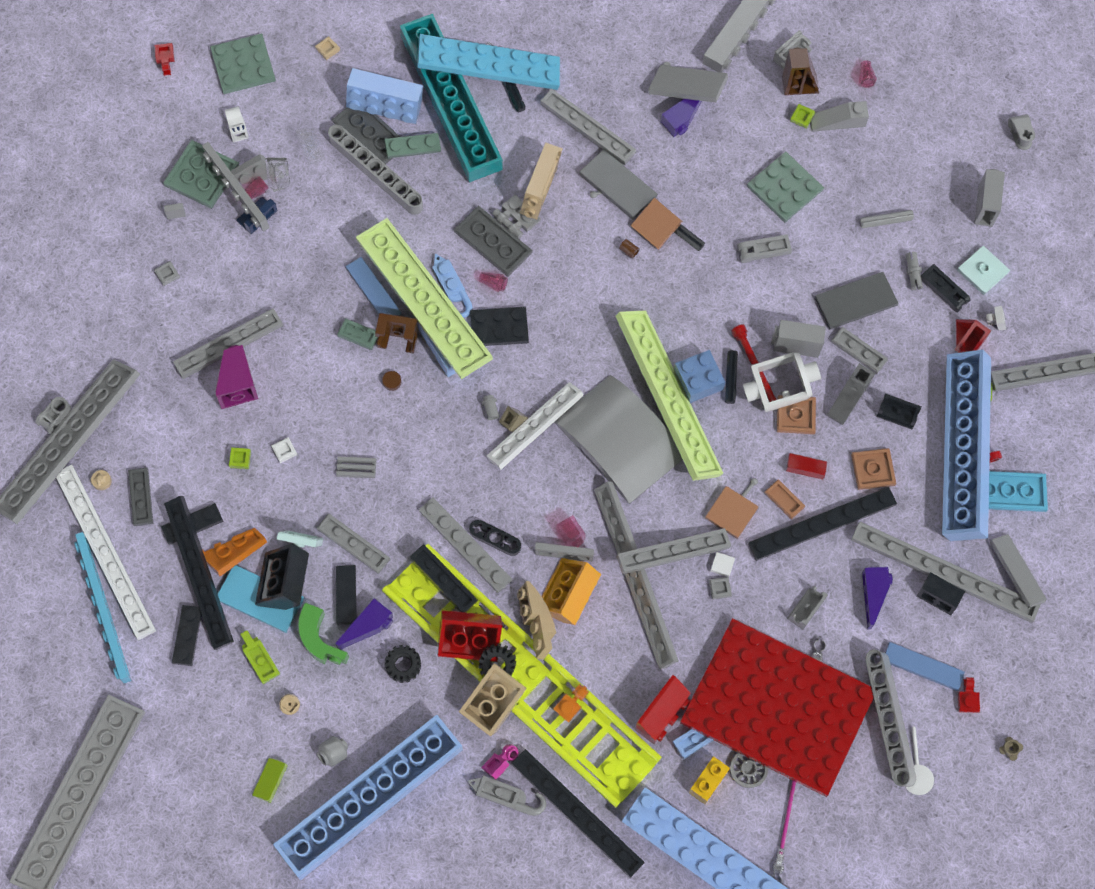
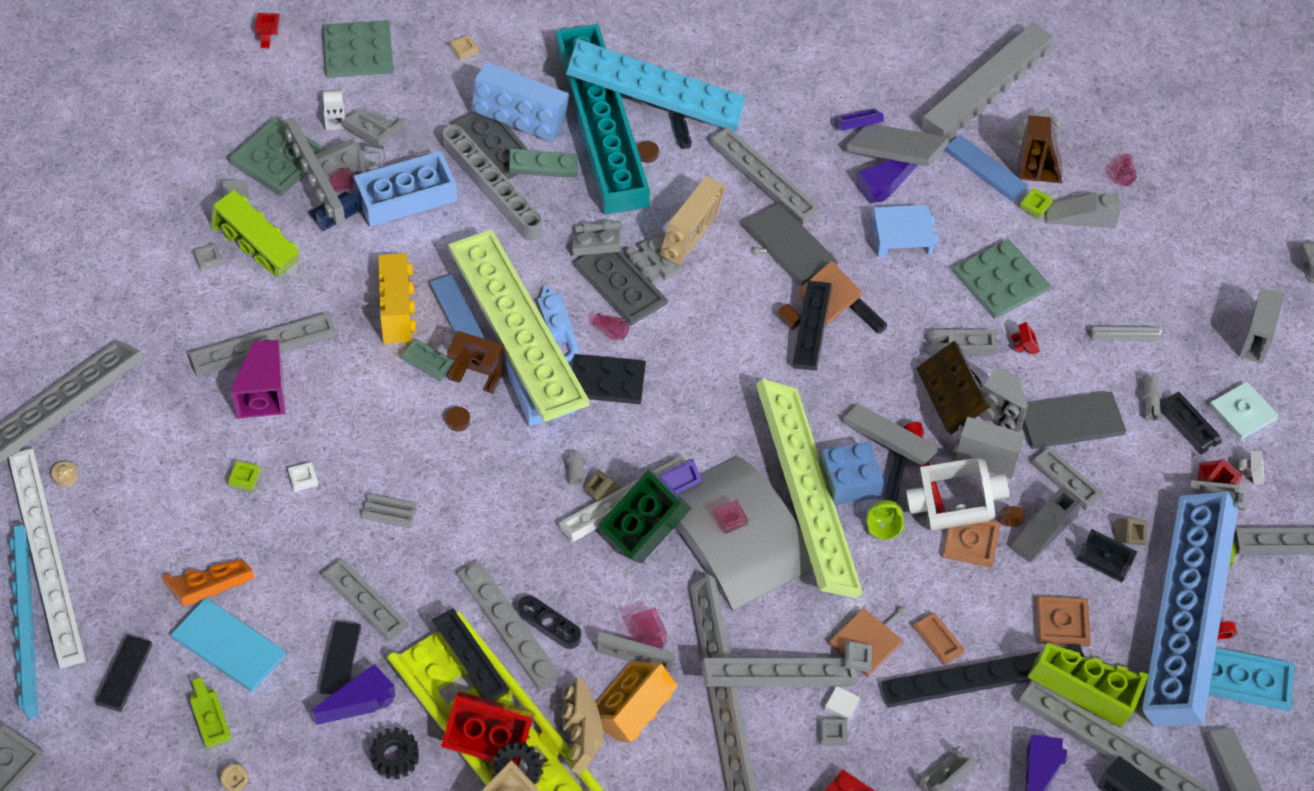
camera: 10 degrees right, 15 degrees down
light grey piece [35,397,72,435] -> none
dark grey tile [128,467,154,526] -> none
black plate [161,503,224,545] -> none
black plate [164,496,234,650] -> none
black slope [255,543,309,610] -> none
light aqua plate [277,530,323,547] -> none
bright green arch [299,603,349,665] -> none
red slope [786,453,827,480] -> none
none -> lime wedge [211,189,299,278]
none -> light grey wing [344,109,406,147]
none -> light blue brick [354,151,457,227]
none -> yellow wedge [378,253,416,344]
none -> light grey plate [572,219,622,256]
none -> dark green brick [598,470,692,564]
none -> reddish brown tile [637,141,659,163]
none -> dark purple tile [658,458,702,494]
none -> clear pink plate [714,500,749,534]
none -> black plate [793,281,832,371]
none -> dark purple tile [834,108,884,131]
none -> light grey tile [844,404,937,466]
none -> light grey tile [844,641,872,672]
none -> lime hair [866,500,904,540]
none -> light blue panel [872,205,938,257]
none -> dark brown plate [916,340,990,435]
none -> medium blue tile [945,135,1028,201]
none -> light grey slope [980,366,1028,432]
none -> reddish brown tile [999,506,1025,527]
none -> red tile [1011,322,1040,354]
none -> lime wedge [1028,643,1149,728]
none -> dark tan slope [1115,518,1147,546]
none -> light grey hinge [1191,480,1248,511]

